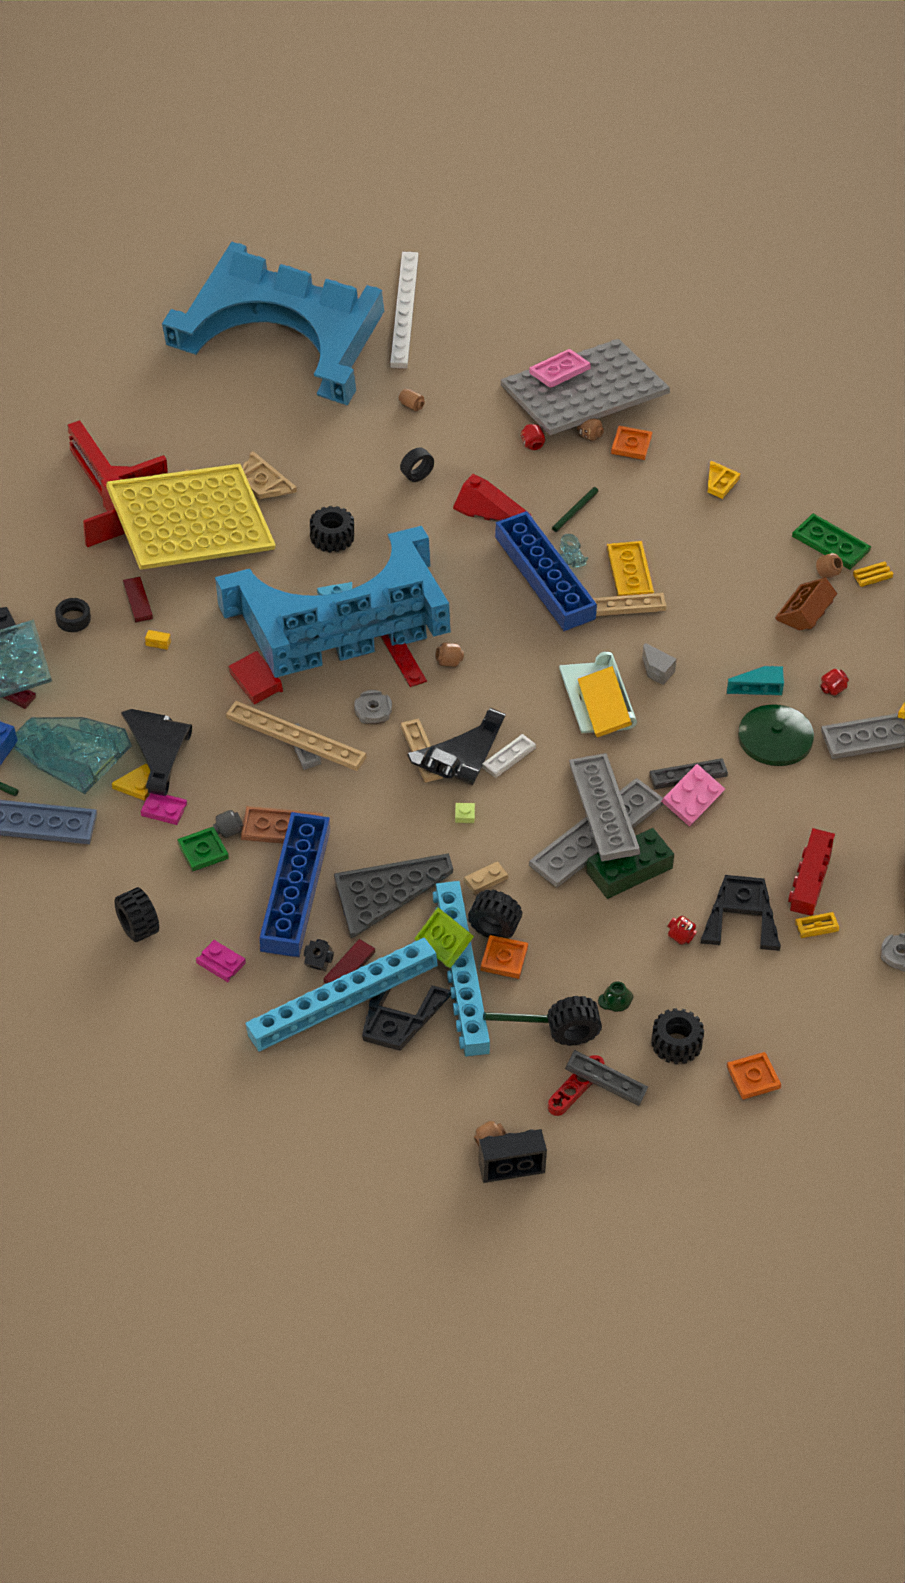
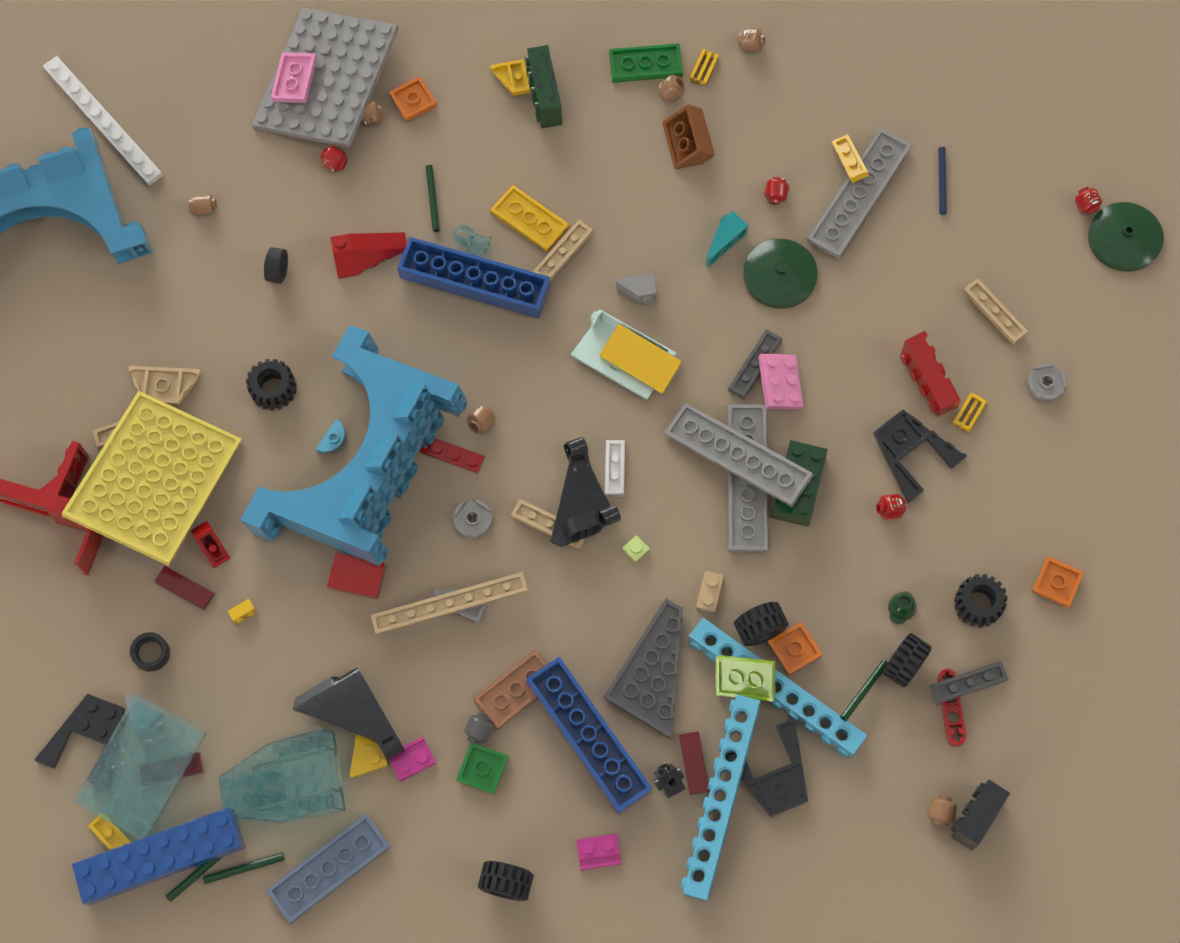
camera: 40 degrees left, 20 degrees up
none -> red slope [190,521,230,568]
none -> dark green brick [524,45,563,128]

